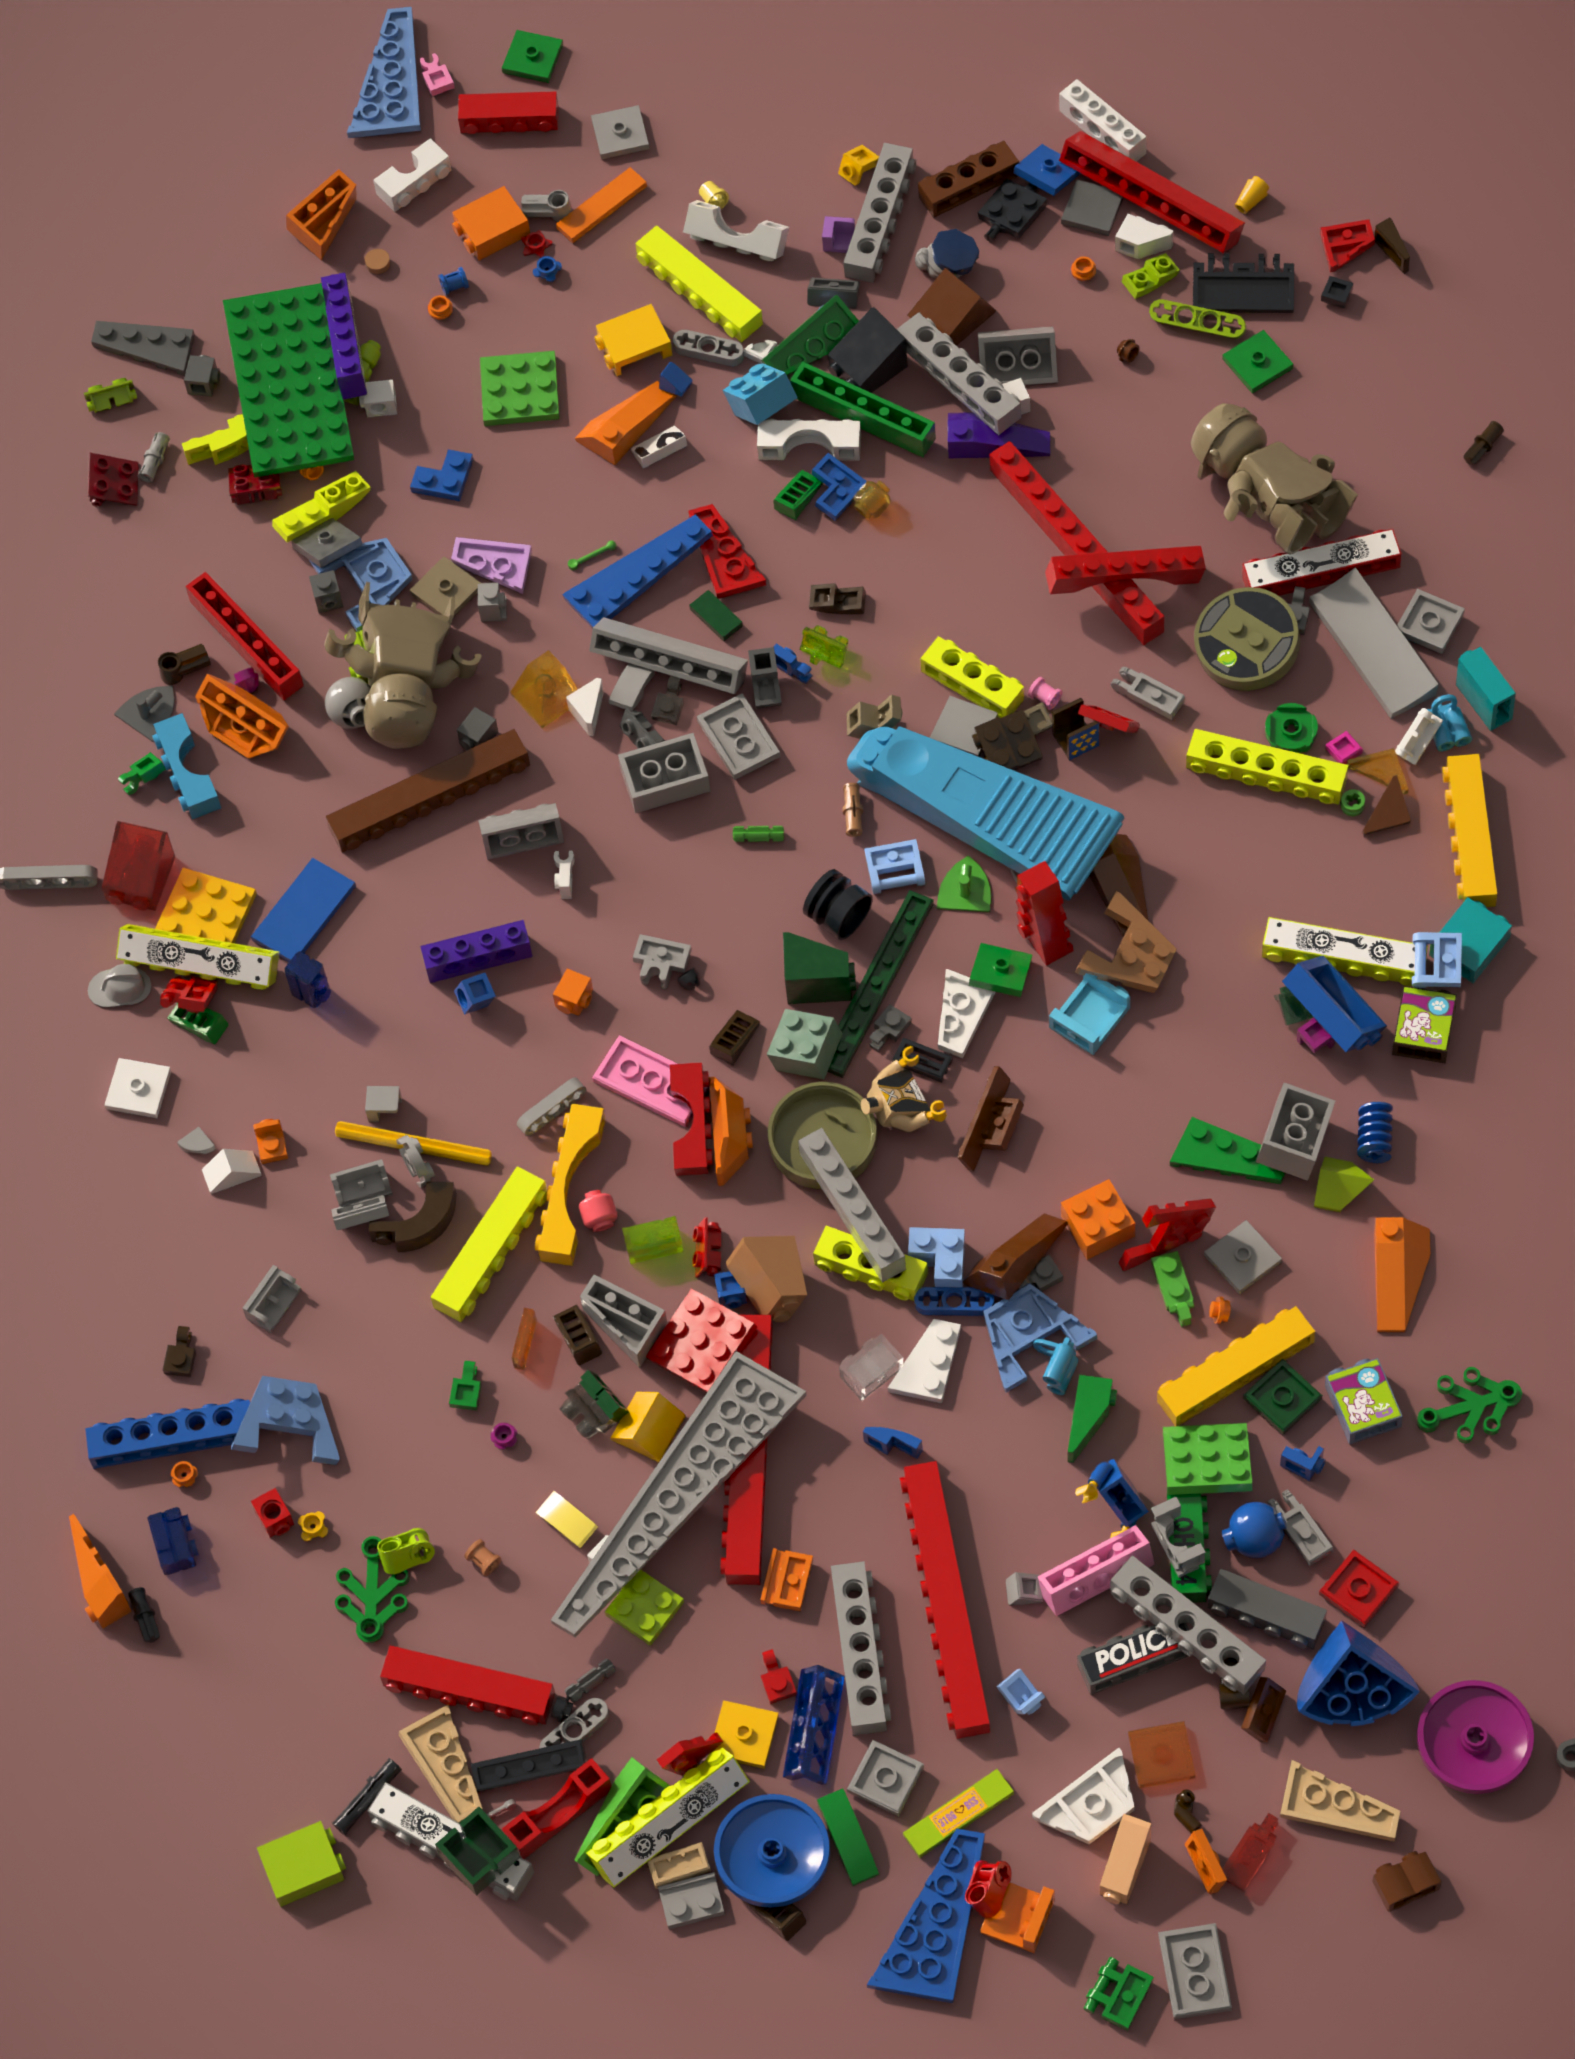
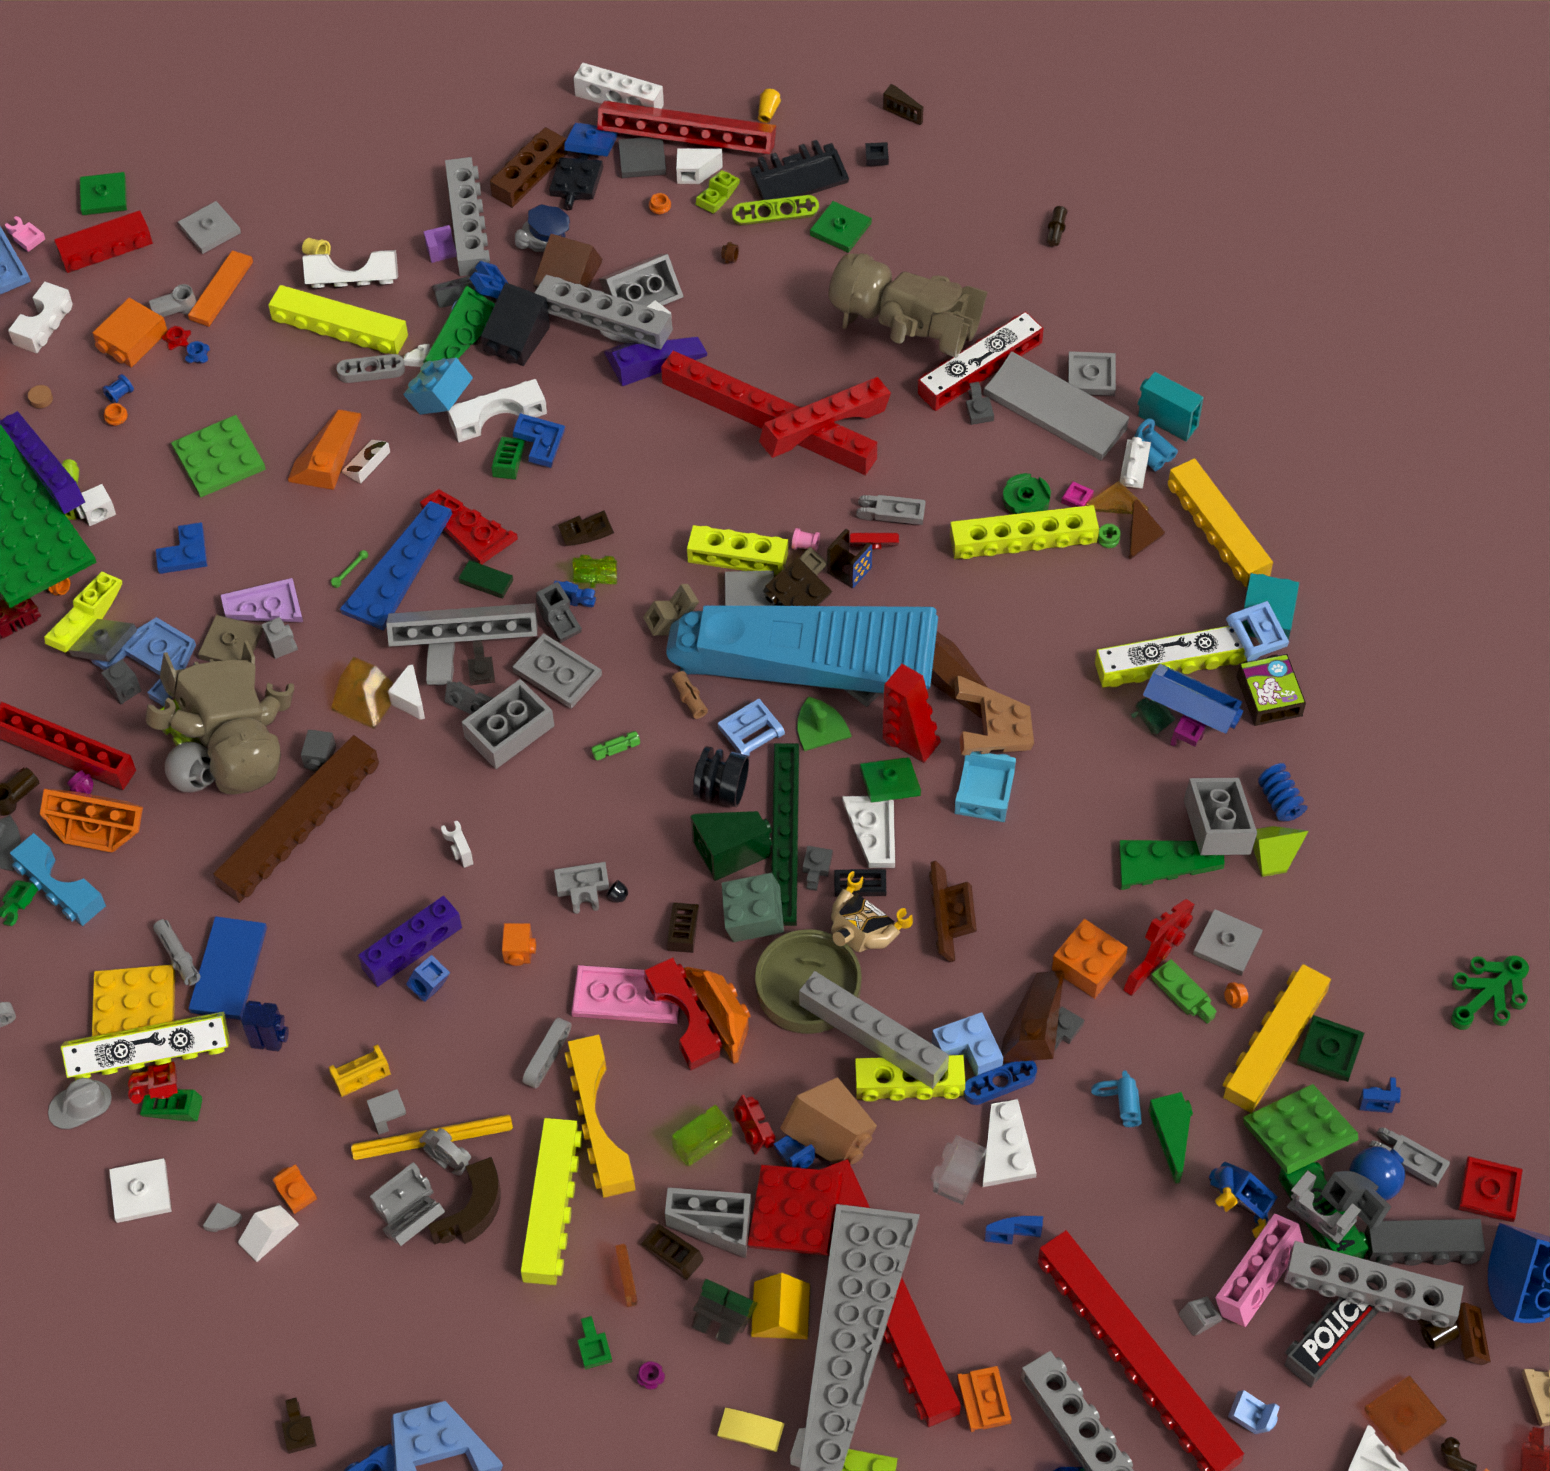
camera: 30 degrees left, 5 degrees down
clear red slope [102,821,176,911] -> none
light grey hinge [242,1265,302,1333] -> none
light grey slope [478,803,564,860] -> none
coral head [579,1190,618,1232] -> none
yellow panel [594,304,673,376] -> none
blue slope [659,362,693,397] -> none
green brick [790,362,936,458] -> none
yellow bracket [838,145,879,186] -> none
clear yellow head [853,481,891,519] -> none
medium blue wing [983,1284,1097,1393] -> none
piece [1194,587,1300,691] -> none
red wing [1320,219,1375,273] -> none
brick [1325,1358,1403,1445] -> none
orange wedge [1374,1217,1431,1332] -> none
none -> light grey pin [153,919,200,985]
none -> yellow hinge [329,1044,391,1097]
none -> blue plate [469,261,508,299]
none -> dark grey brick [1320,1171,1392,1229]

